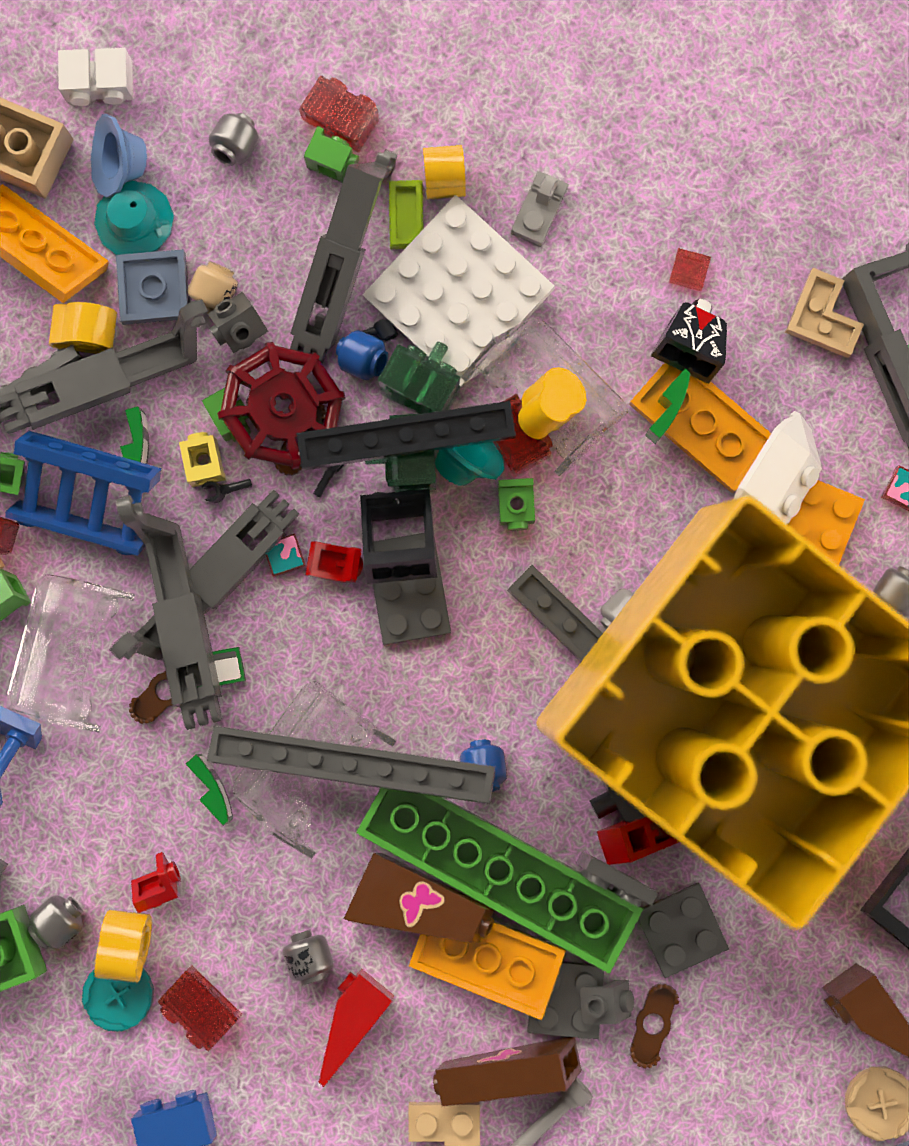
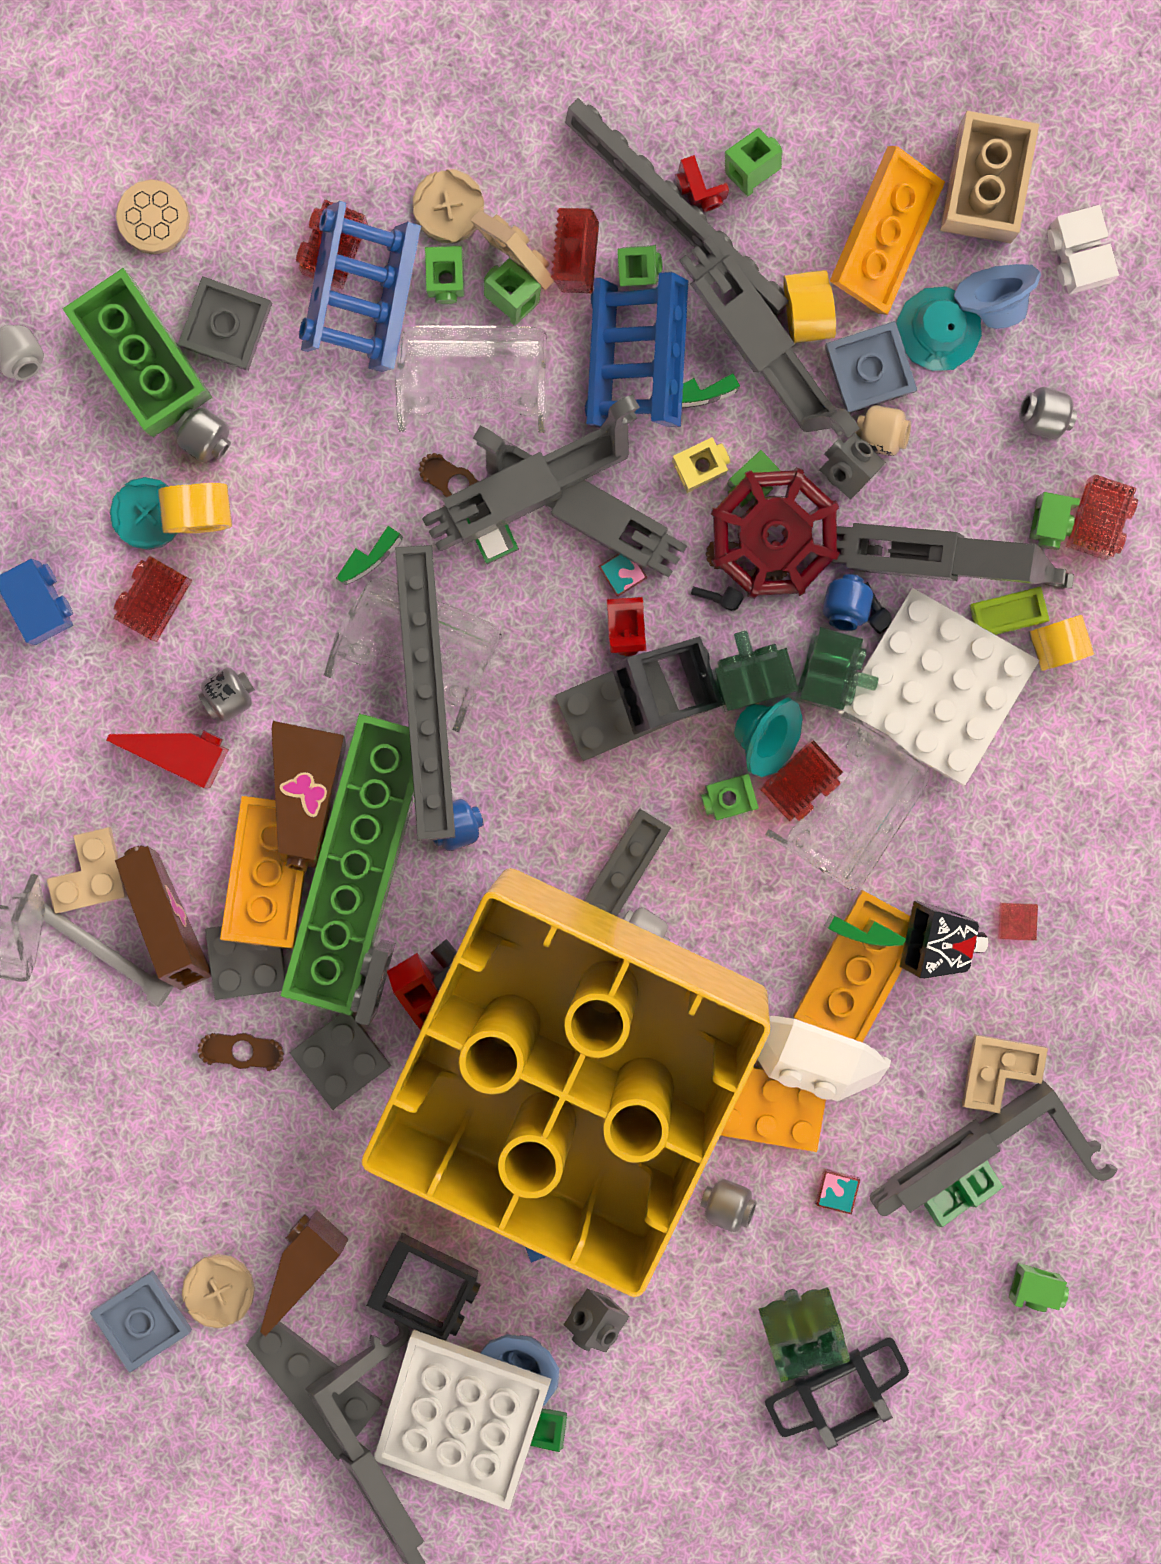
camera: 75 degrees right, 5 degrees up
red bracket [131,852,181,914] -> none
black hand [202,479,252,503] -> none
black plate [297,401,516,471] -> none
light grey hinge [511,171,569,247] -> none
yellow piece [518,367,587,439] -> none
dark grey bracket [580,980,634,1025] -> none

